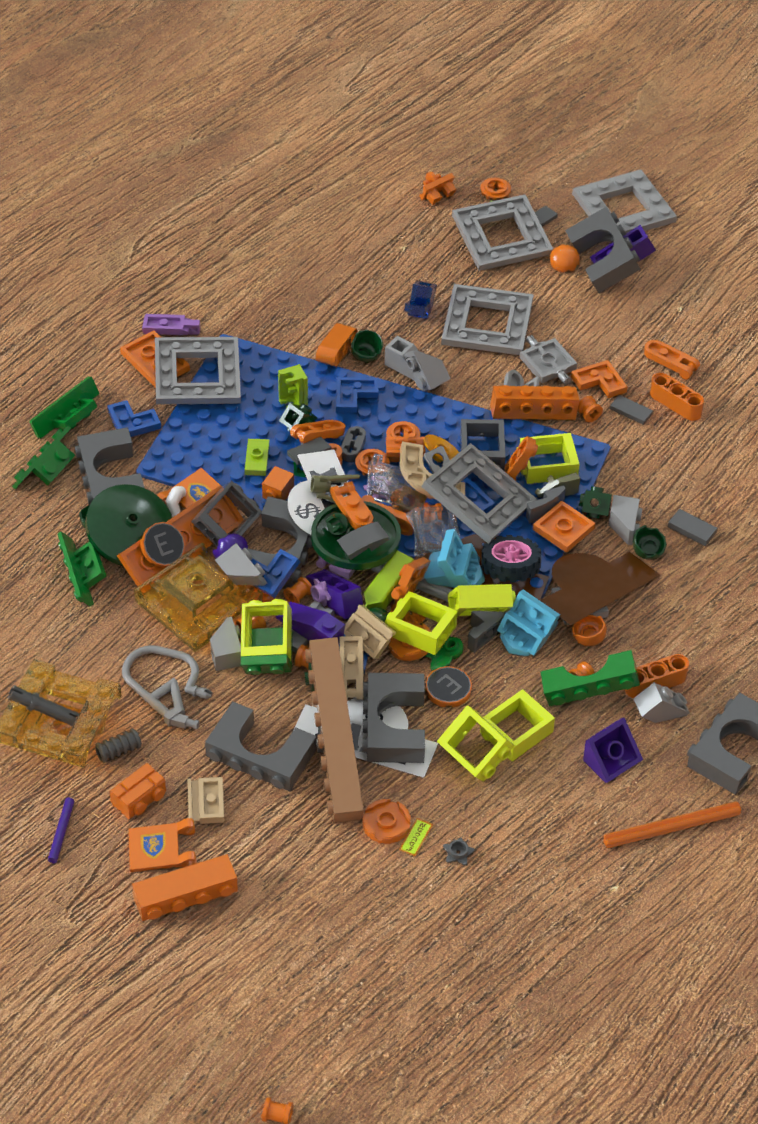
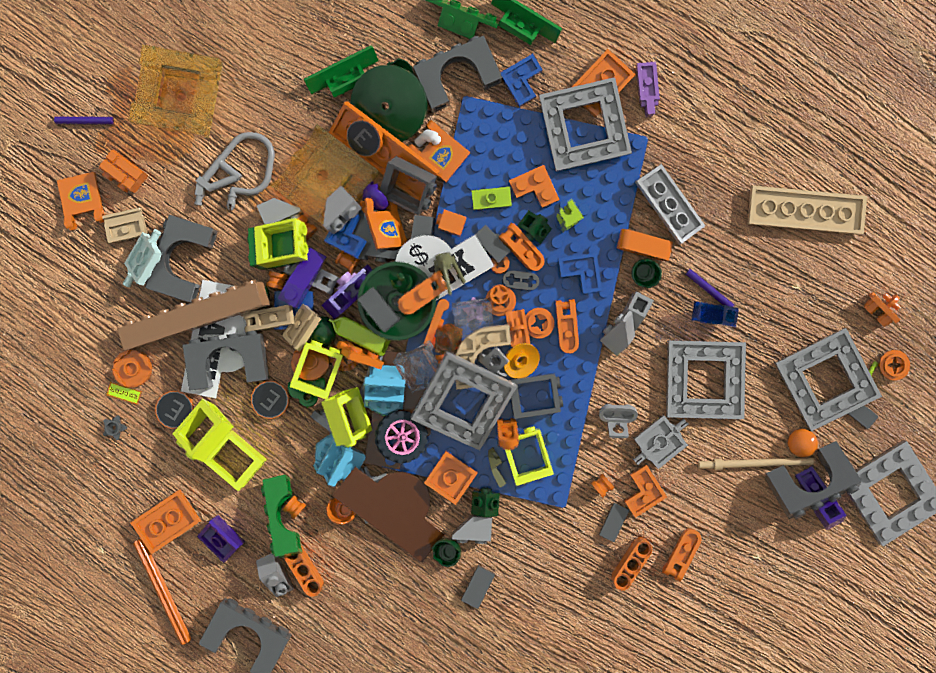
camera: 80 degrees right, 40 degrees up
dark grey pin [7,685,79,727] -> none
dark grey piece [95,728,141,763] -> none
orange brick [132,854,238,921] -> none
orange brick [490,385,580,420] -> none
dark grey slope [526,486,566,524] -> none
none -> light aqua plate [123,229,162,287]
none -> orange plate [130,490,201,555]
none -> black tile [155,391,195,429]
none -> orange flag [359,198,407,250]
none -> orange wheel [490,285,509,305]
none -> orange plate [509,165,560,209]
none -> orange plate [555,299,579,353]
none -> light grey slope [635,164,705,245]
none -> dark purple bar [685,269,734,310]
none -> tan bar [698,457,814,470]
none -> tan plate [747,186,867,235]

